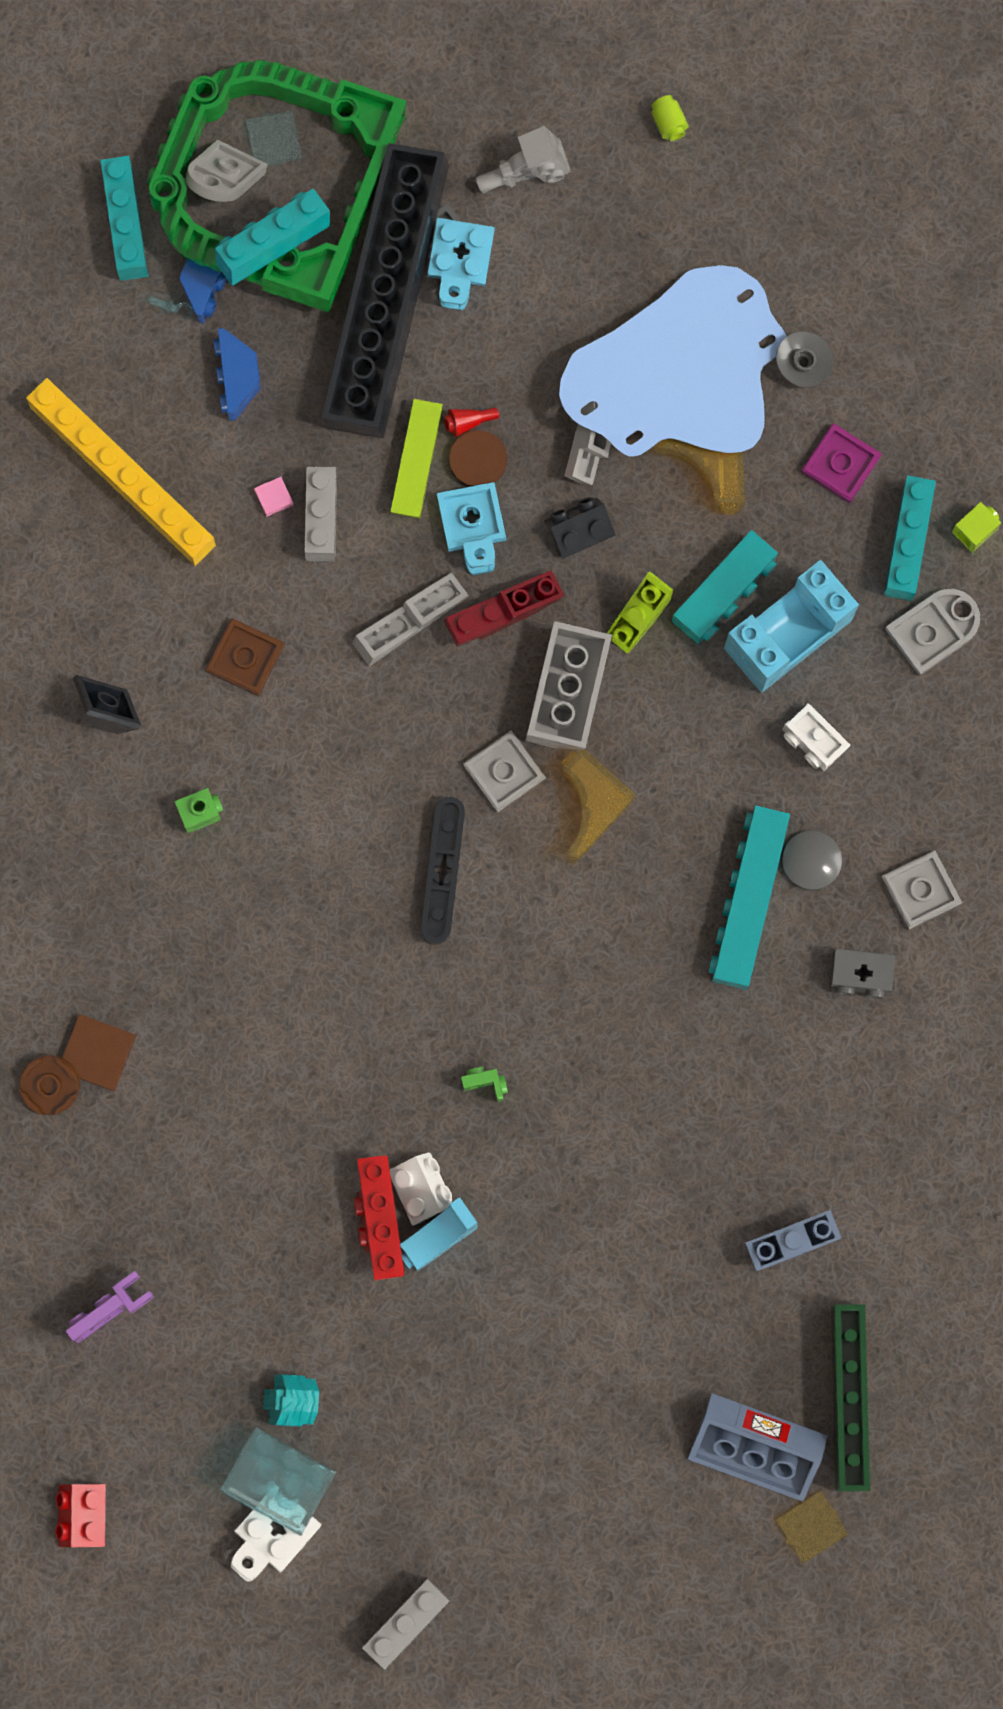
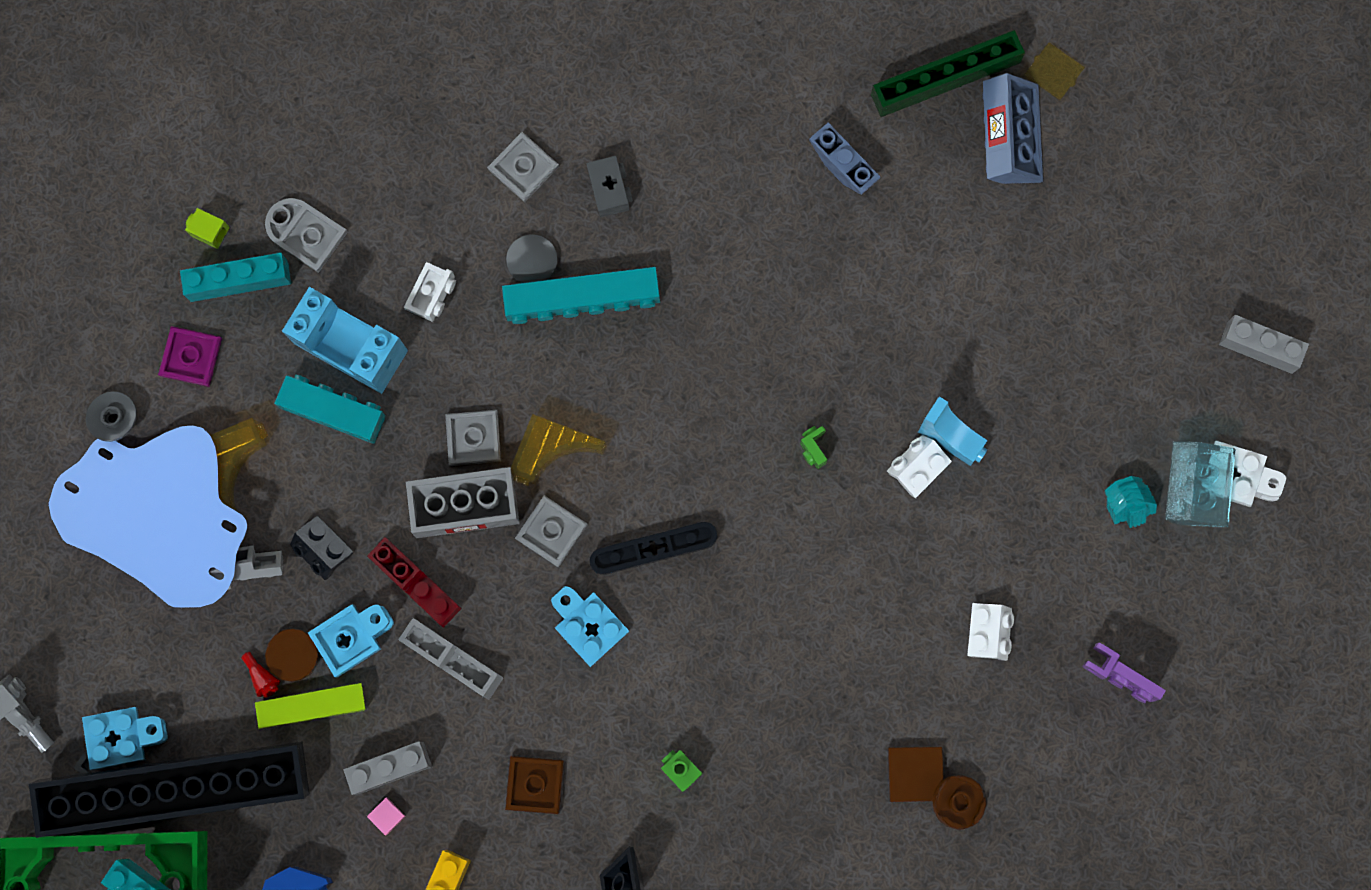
camera: 100 degrees left, 0 degrees up
bracket [55,1484,106,1547] -> none
red bracket [353,1155,404,1281] -> none
lime slope [606,572,673,654] -> none
none -> light grey tile [445,410,501,466]
none -> medium azure plate [551,586,629,667]
none -> white bracket [968,603,1014,661]

